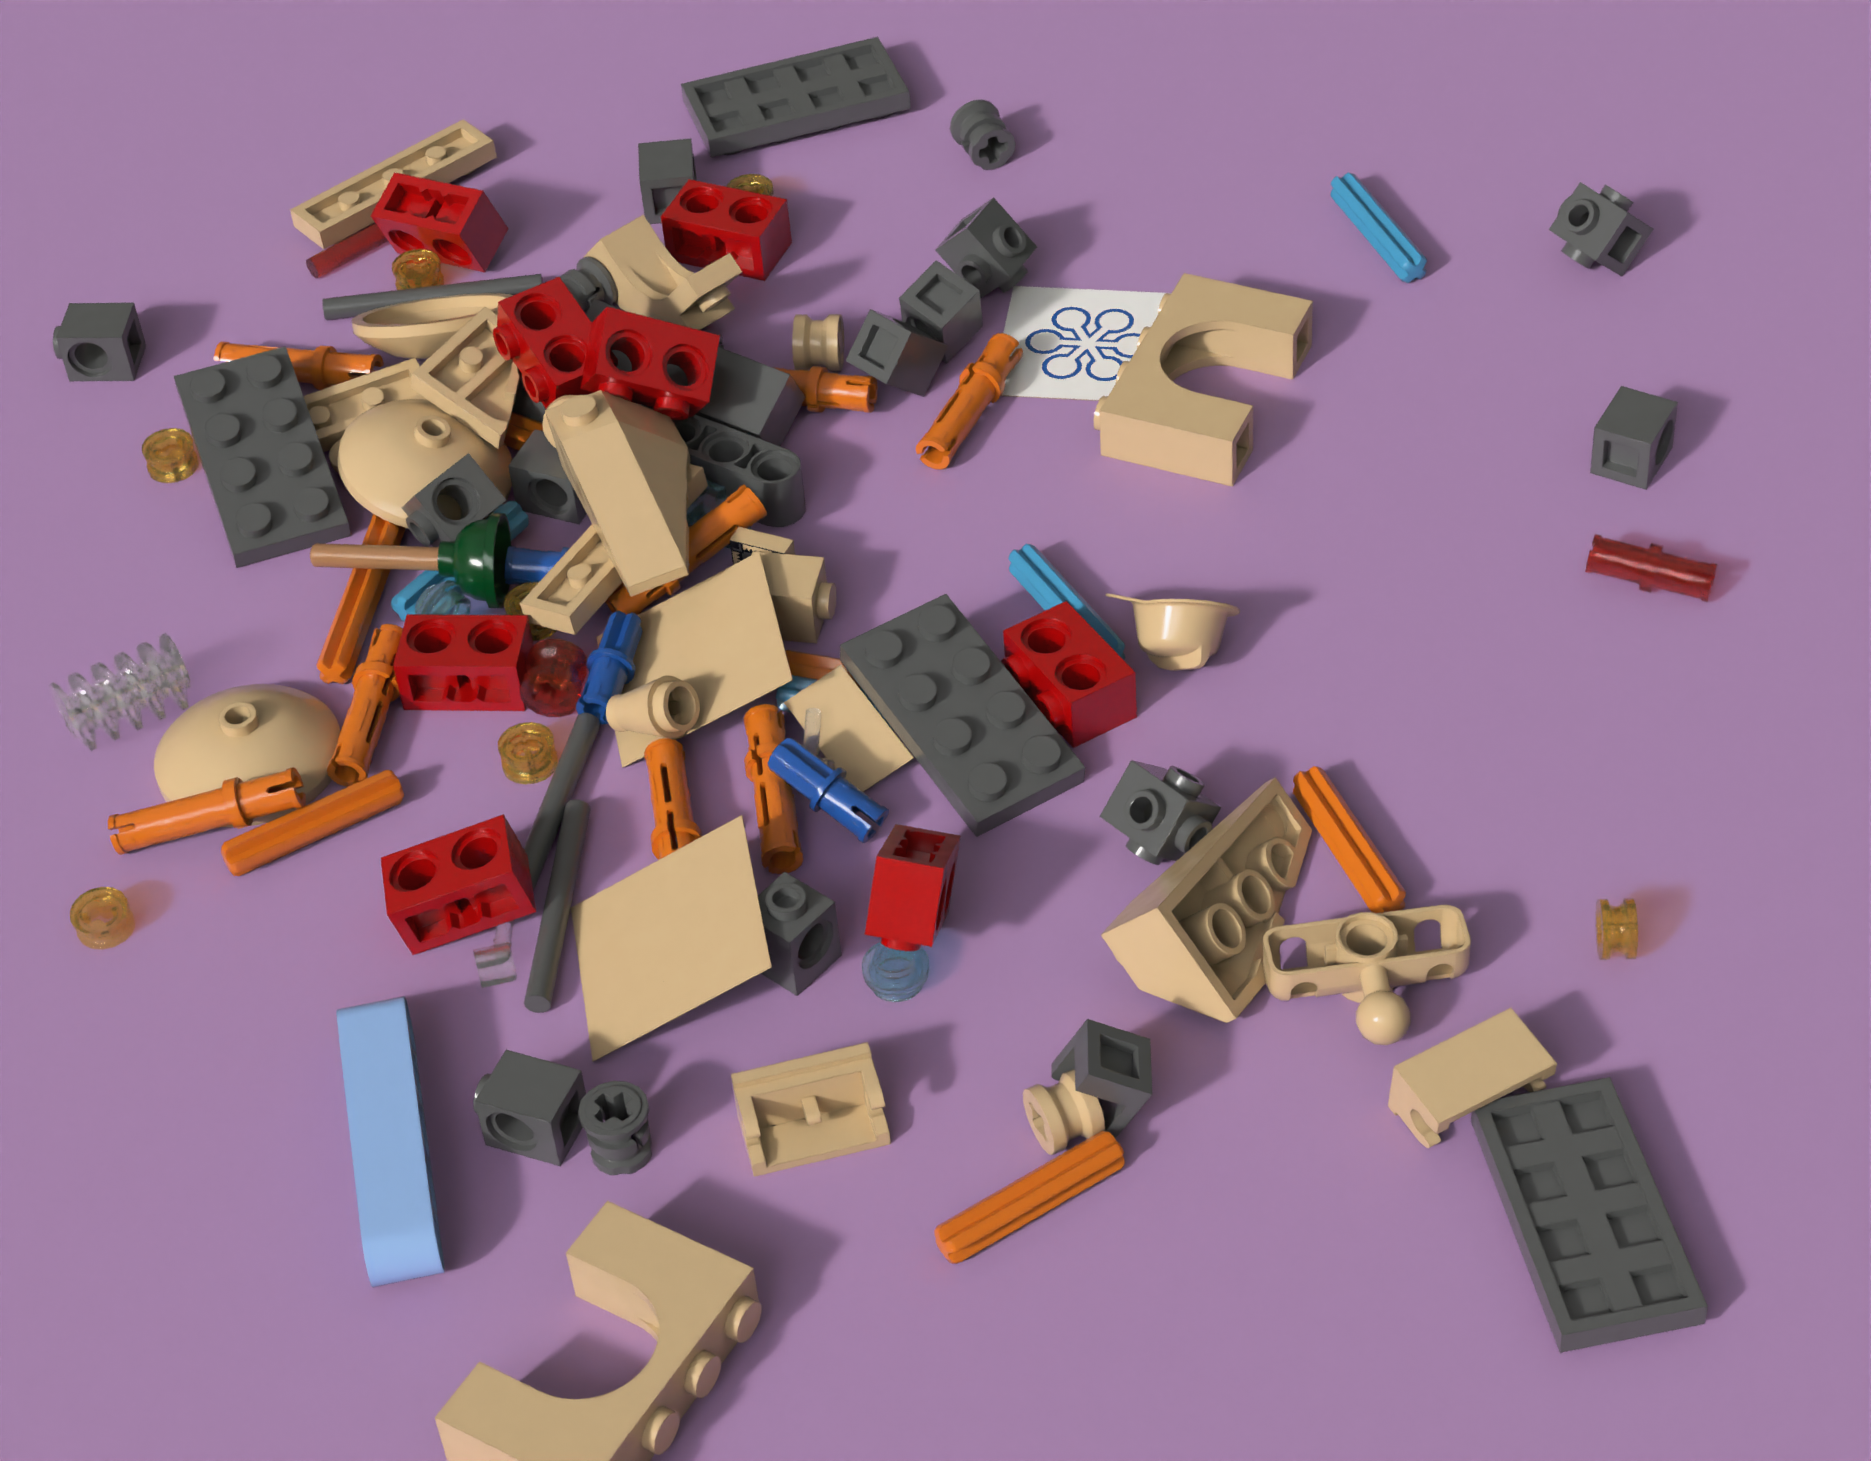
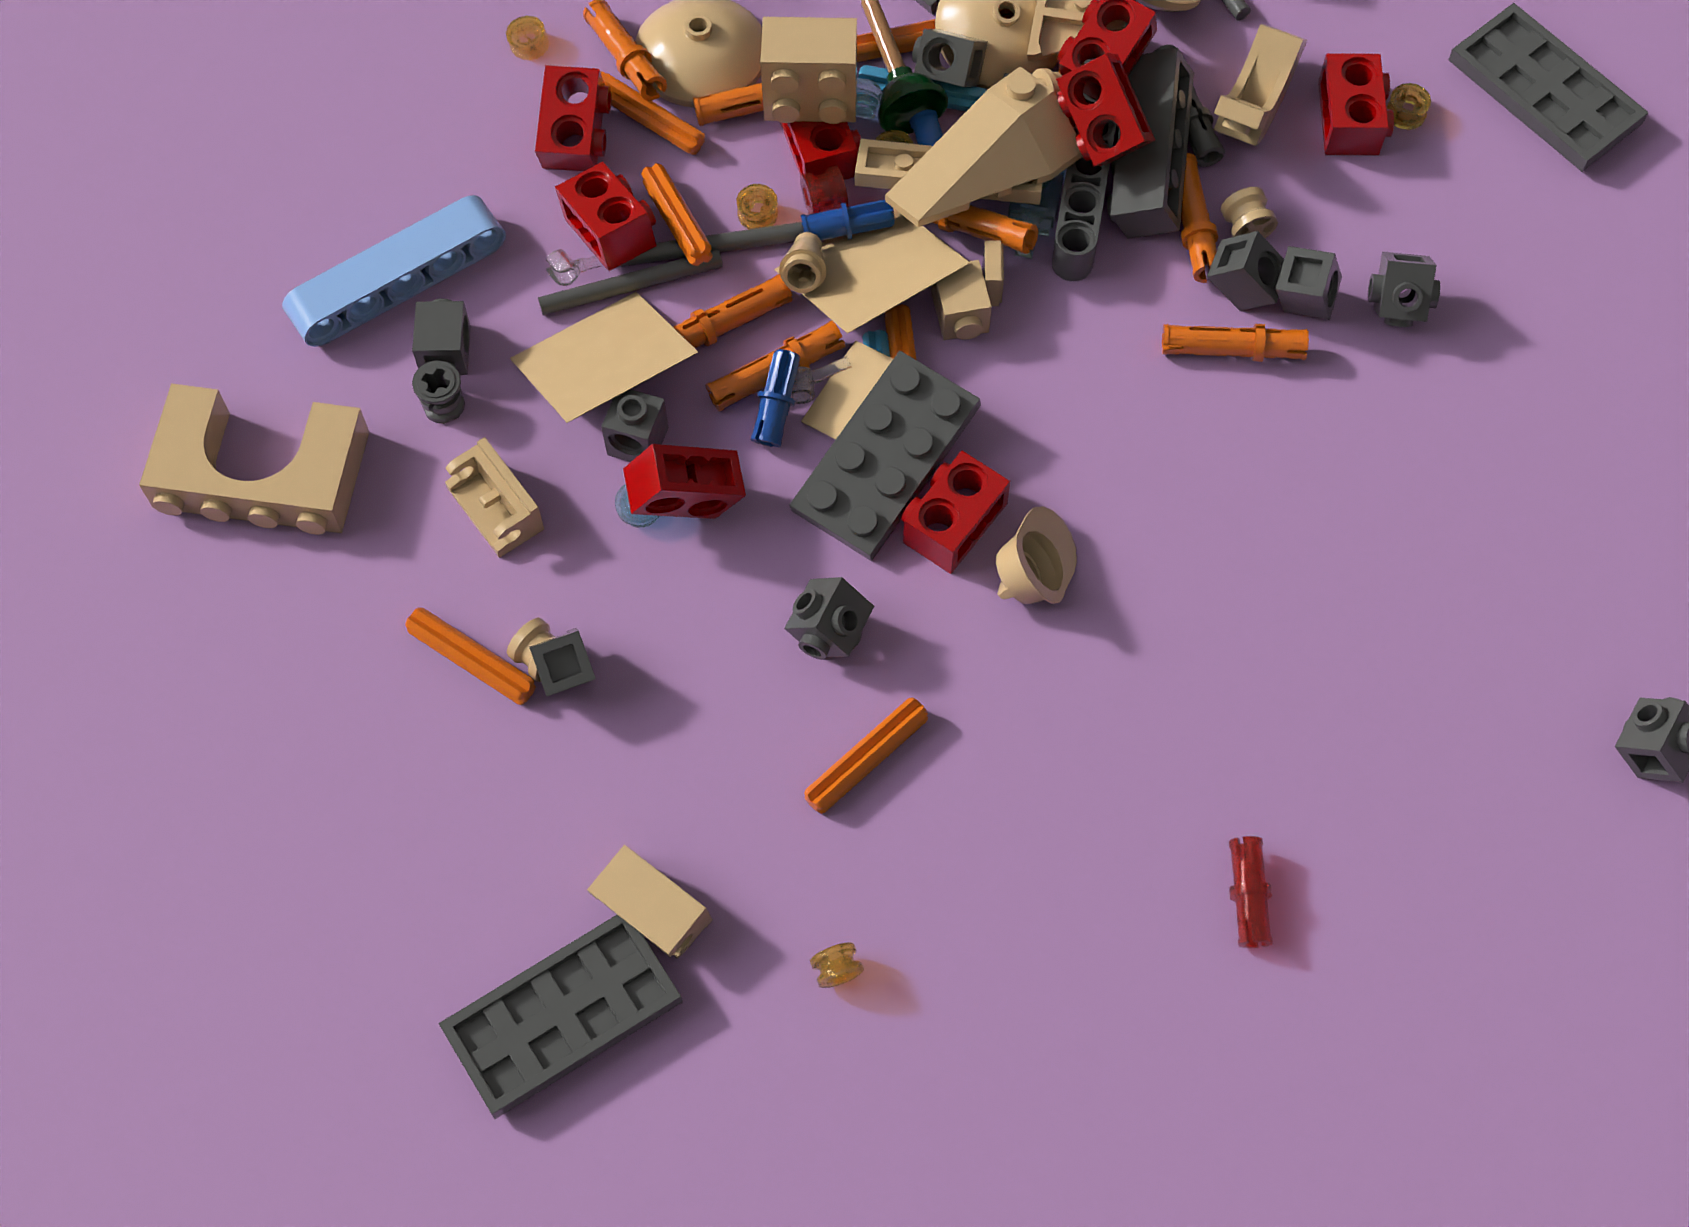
camera: 65 degrees right, 20 degrees up
dark grey bush [560,256,617,314] -> none
dark grey brick [638,138,697,224] -> none
dark grey bush [950,99,1016,170] -> none
white sticker [1001,286,1171,401] -> none
dark azure axle [1008,544,1125,660] -> none
tan arch [1094,273,1313,487] -> none
tan wedge [1101,777,1312,1023] -> none
tan piece [1263,905,1471,1045] -> none
dark azure axle [1330,172,1427,283] -> none
dark grey brick [1590,386,1678,490] -> none
none -> red brick [535,65,612,171]
none -> orange axle [641,163,713,266]
none -> tan brick [760,17,857,124]

